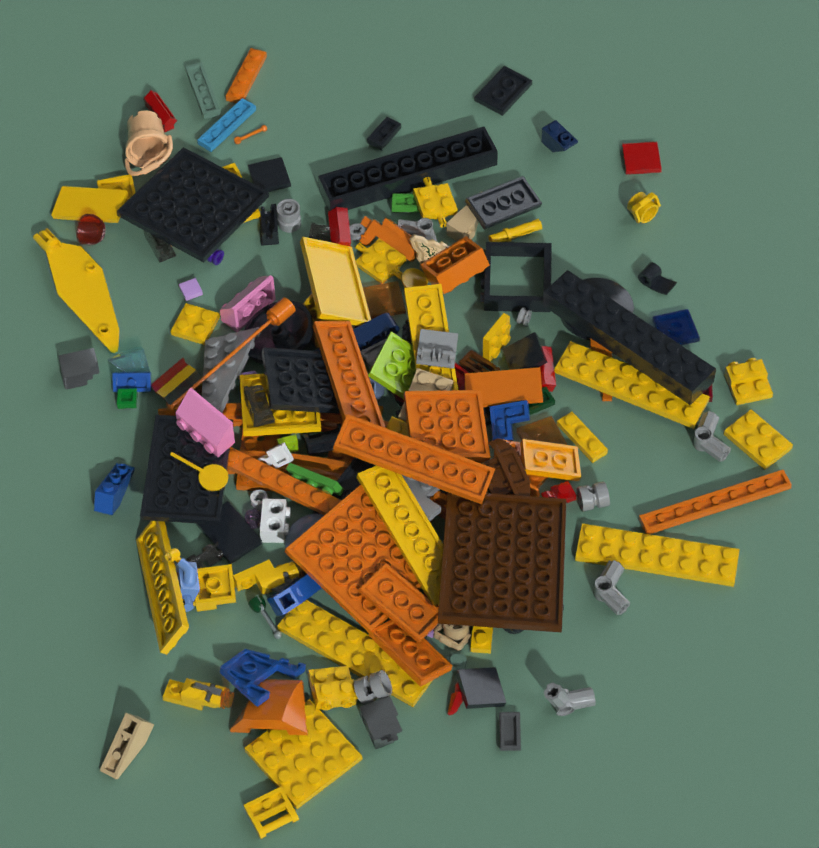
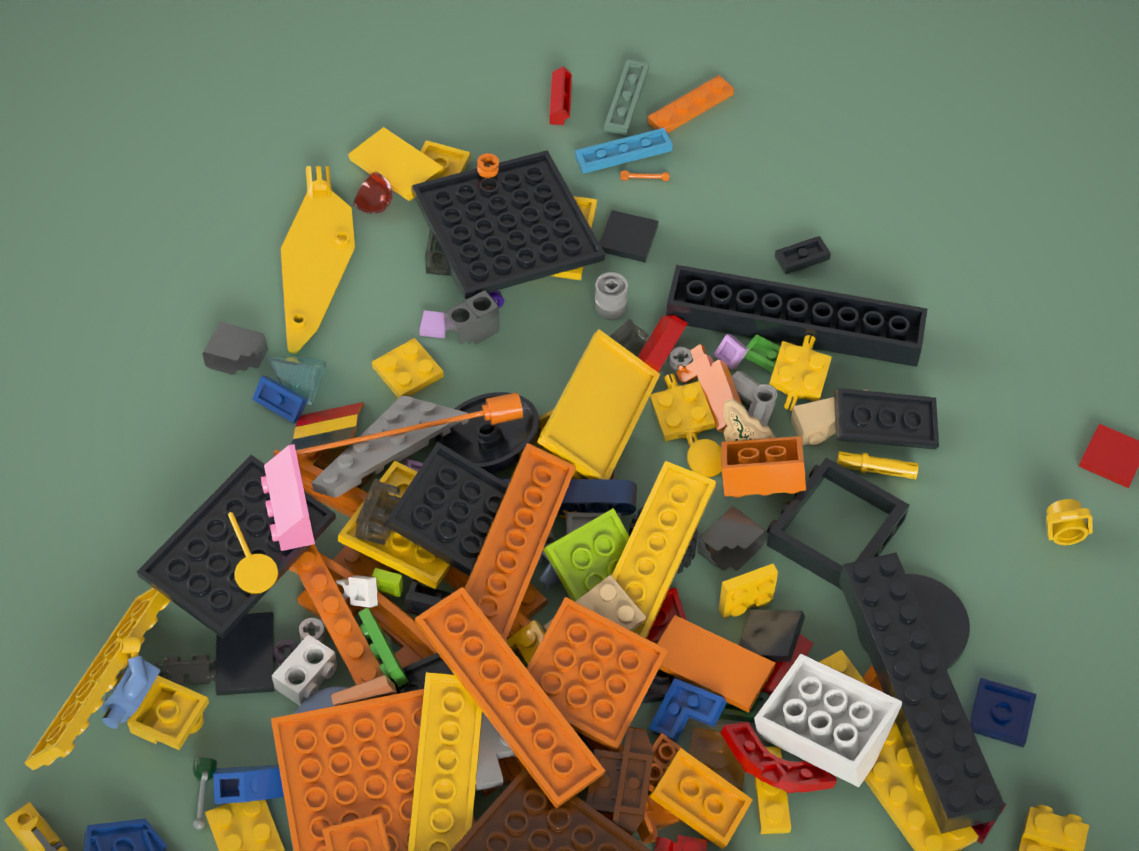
camera: 30 degrees right, 0 degrees up
blue slope [94,463,135,515] -> none
green plate [117,388,138,409] -> none
light nougat piece [125,111,173,176] -> none
bright pink slope [220,275,276,332] -> none
yellow plate [233,559,306,594] -> none
black hinge [259,204,279,246] -> none
clear orange tile [363,281,406,320] -> none
light grey hinge [416,329,458,369] -> none
reddish brown tile [459,350,500,373] -> none
black tile [474,66,532,116] -> none
light grey bush [517,308,532,326] -> none
dark blue slope [541,120,578,152] -> none
black panel [638,262,677,295] -> none
none -> nougat tile [331,675,397,706]
none -> dark grey piece [444,290,499,344]
none -> orange bush [477,153,499,178]
none -> dark grey piece [698,506,766,571]
none -> lavender tile [713,334,749,370]
none -> red plate [720,722,837,793]
none -> white slope [754,654,902,787]

